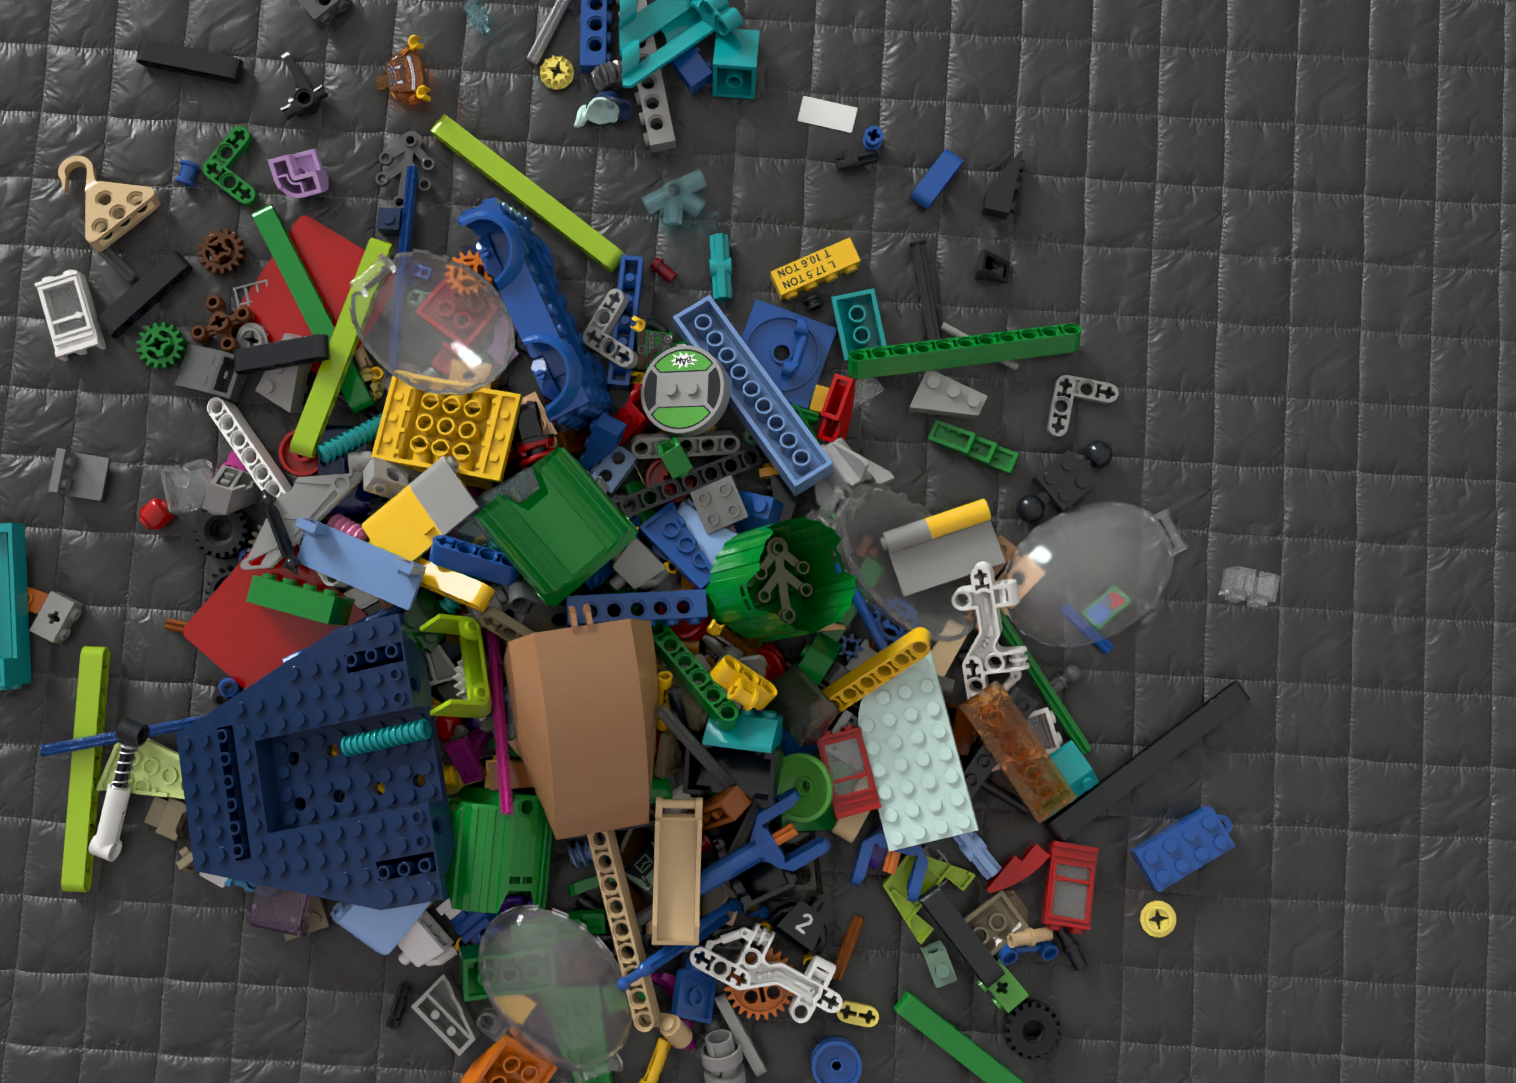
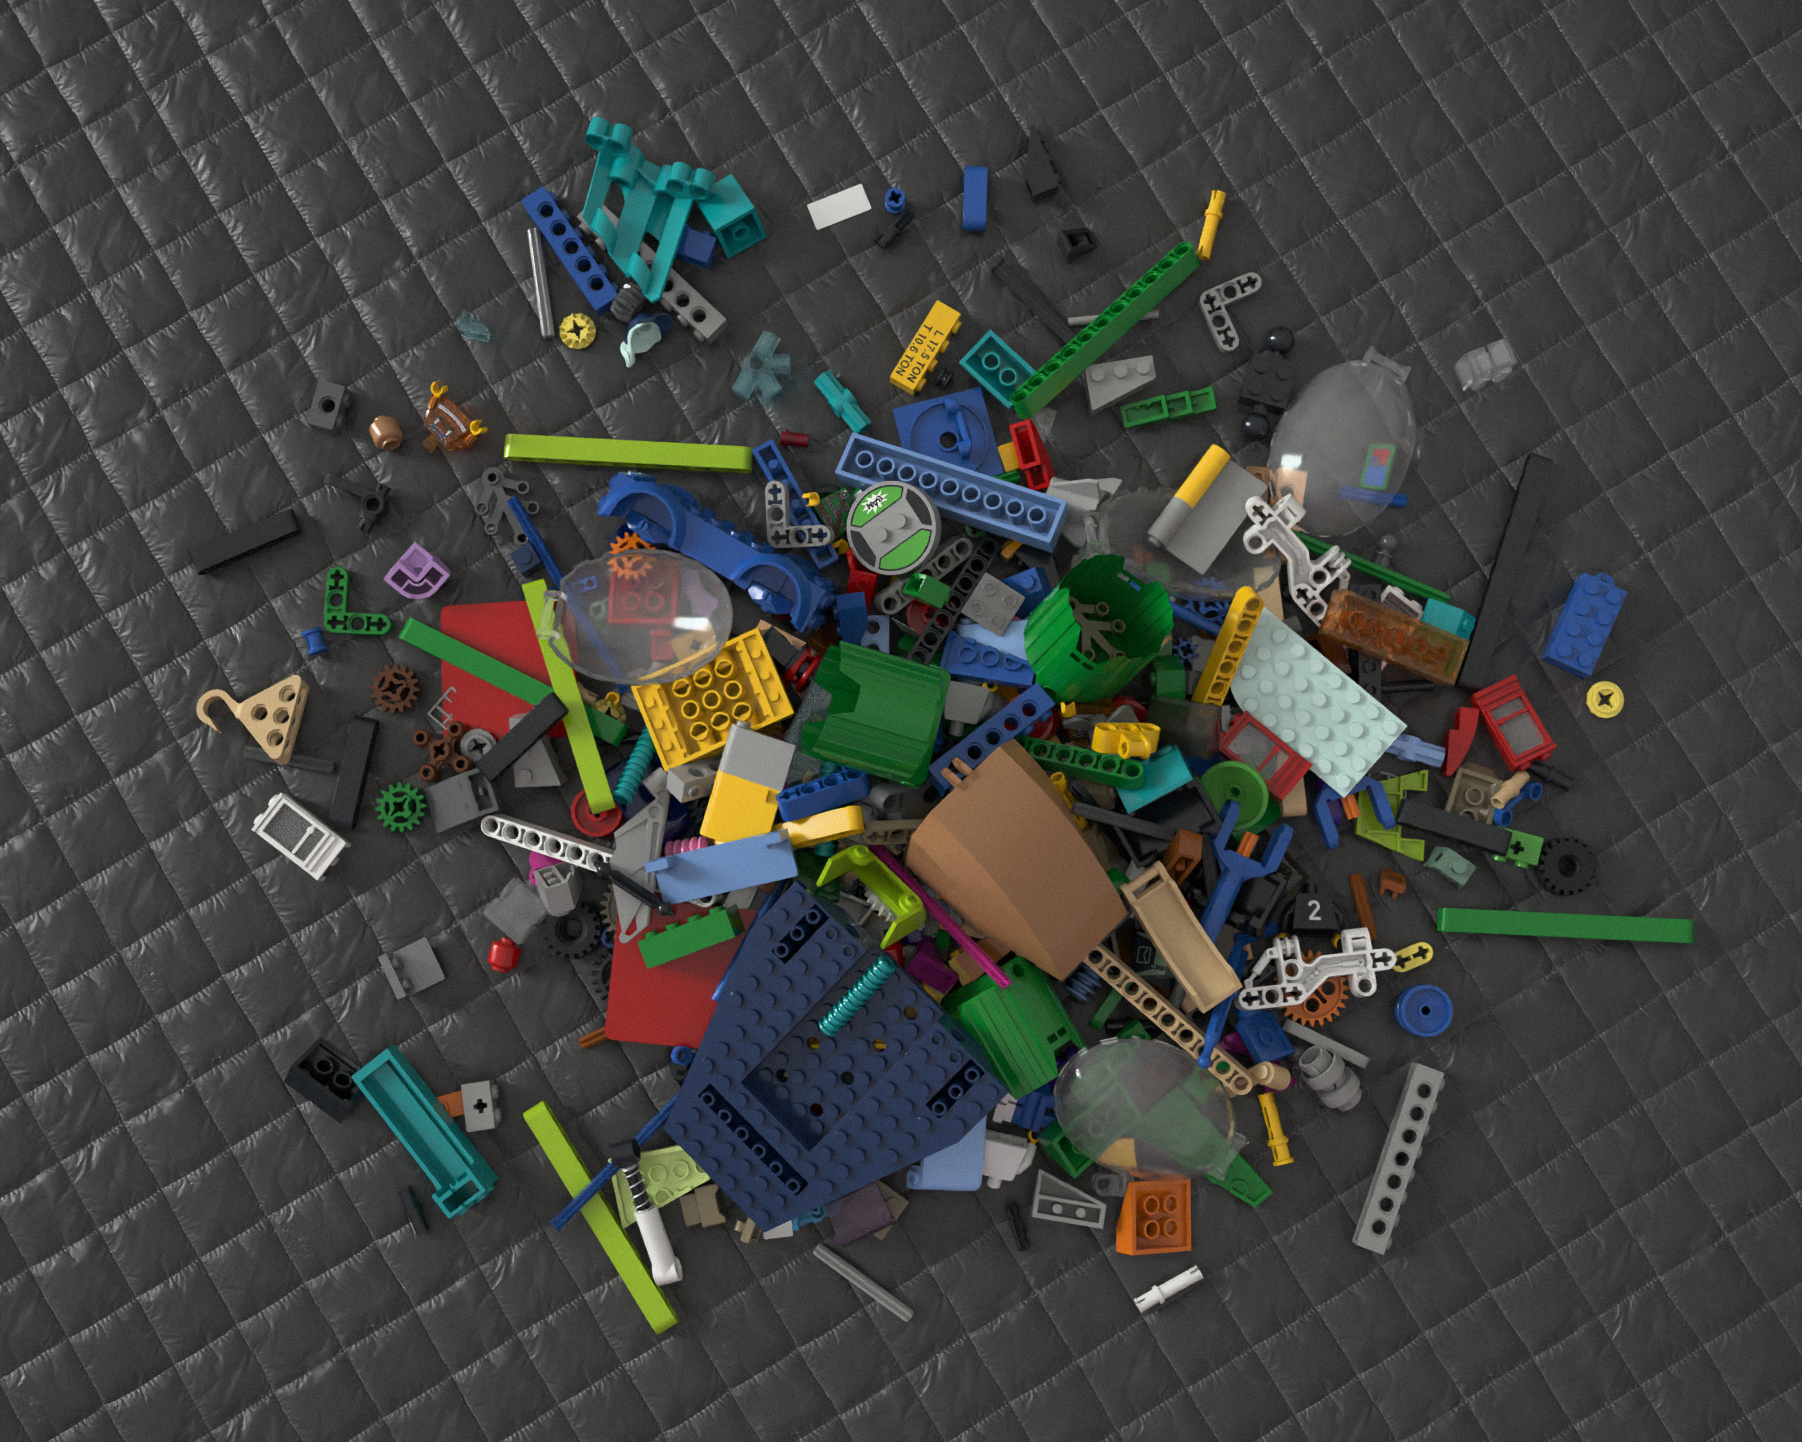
camera: 30 degrees left, 0 degrees up
none -> medium nougat head [369,415,403,451]
none -> light grey axle [813,1243,914,1322]
none -> yellow pin [1196,190,1226,260]
none -> dark orange tile [1380,868,1406,899]

